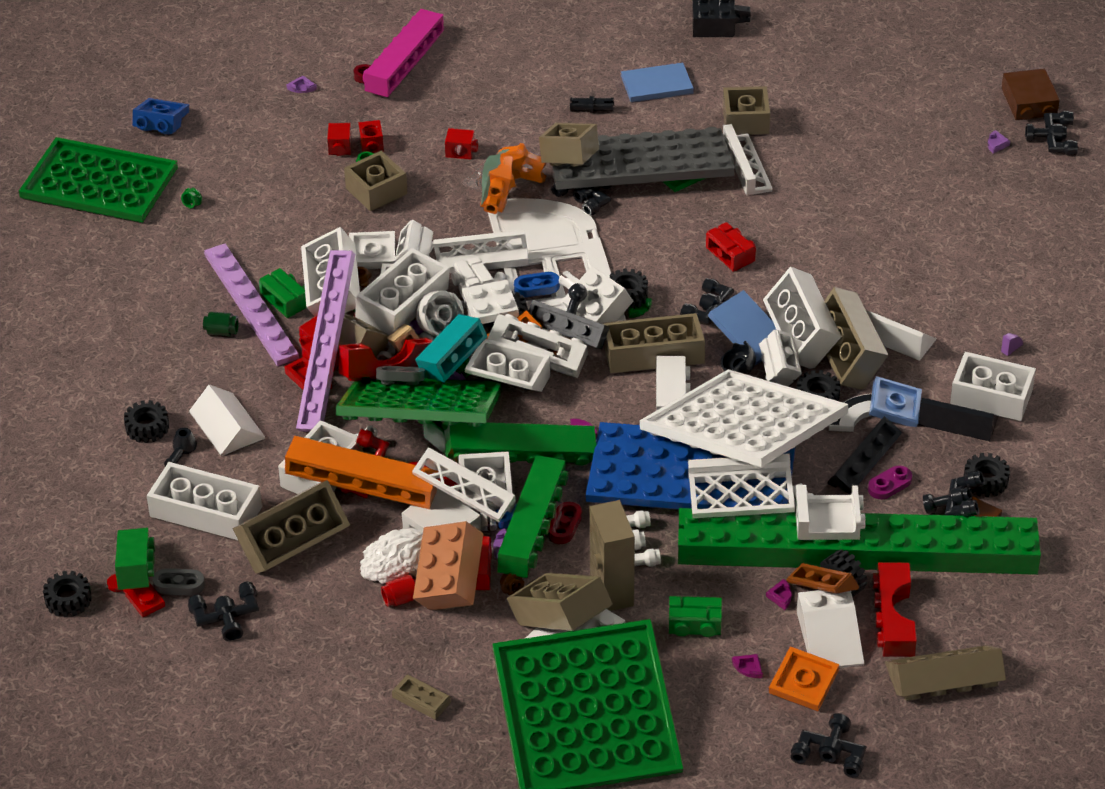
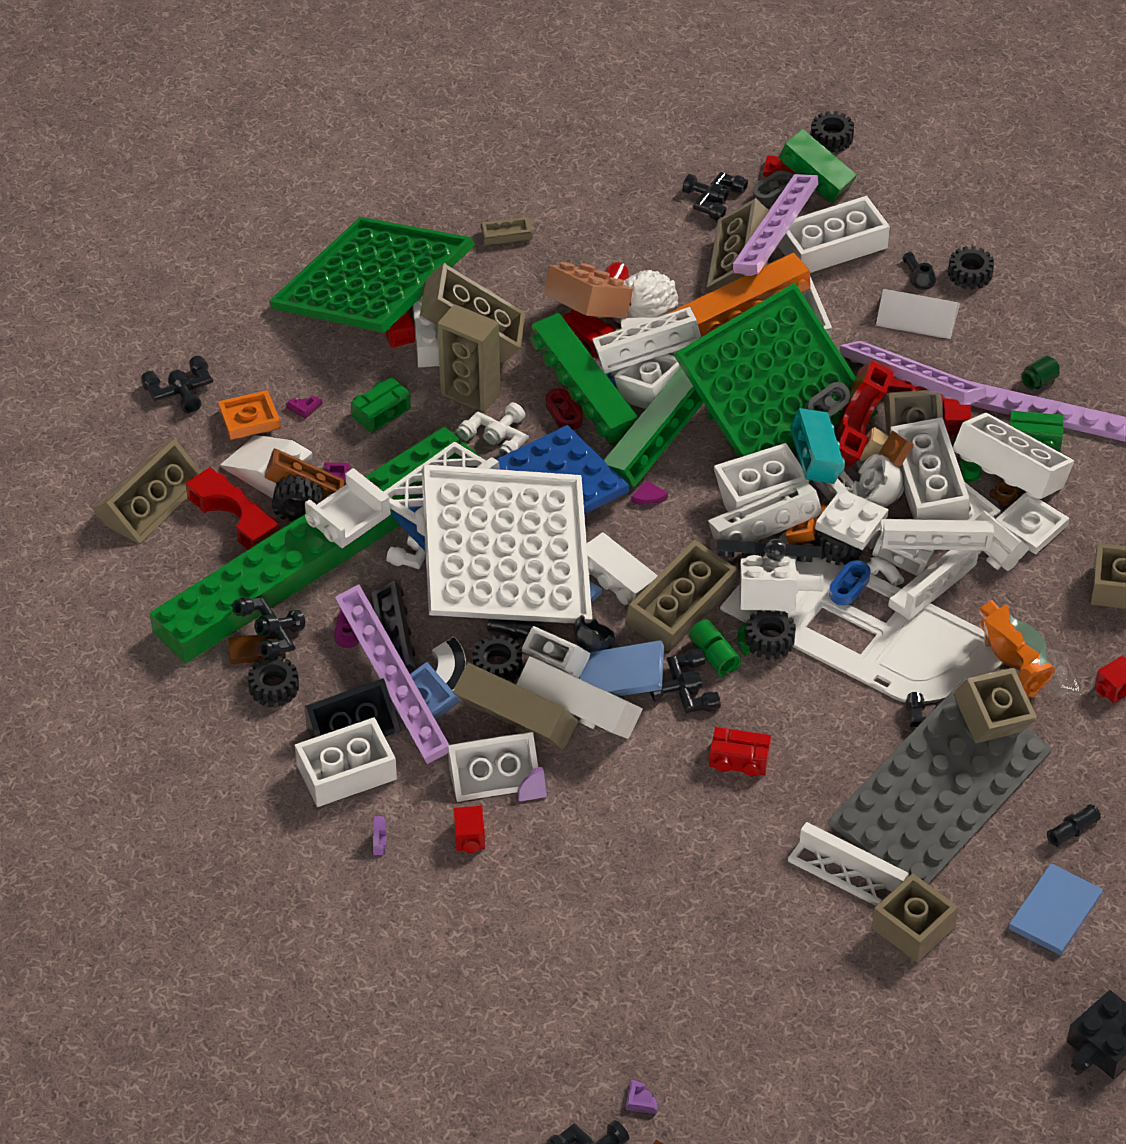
camera: 135 degrees right, 5 degrees up
none -> lavender plate [335,584,449,764]
none -> red brick [453,805,485,853]
none -> medium lavender tile [517,767,547,802]
none -> green pin [688,620,741,677]
none -> lavender plate [733,174,818,276]
none -> dark orange plate [879,430,914,467]
none -> white fence [880,519,994,550]

